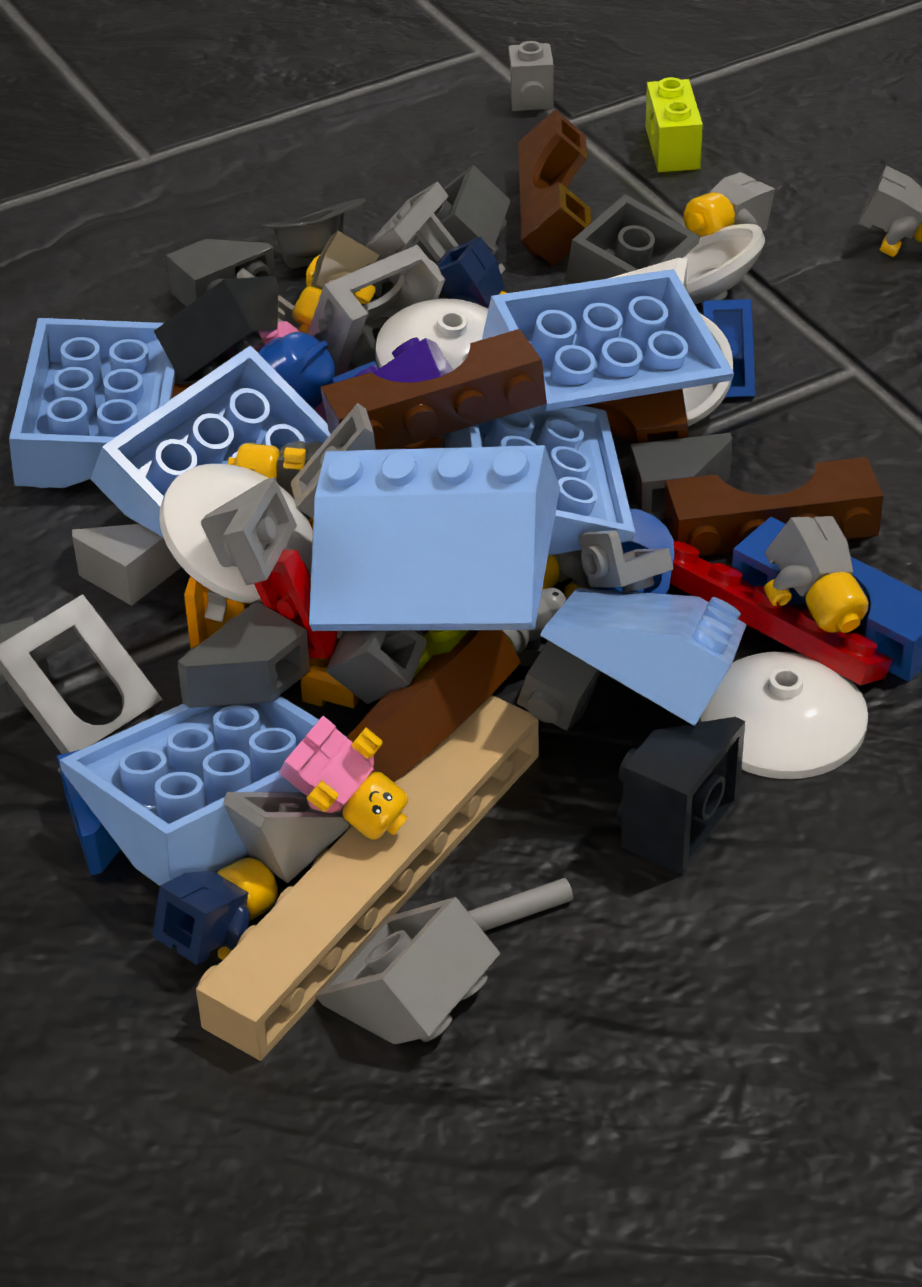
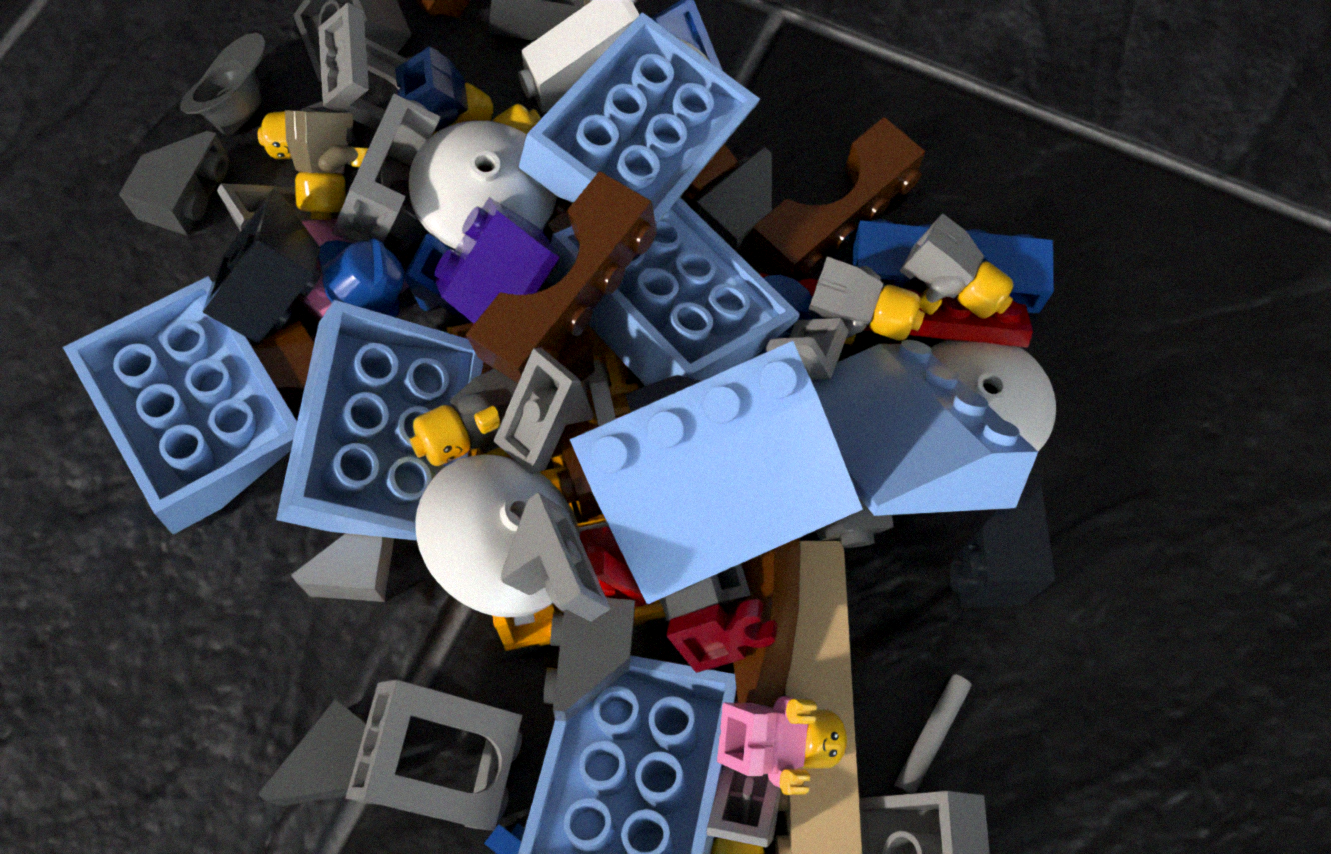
camera: 40 degrees left, 25 degrees up
none -> dark red plate [667,599,778,673]
none -> light grey piece [807,257,925,345]

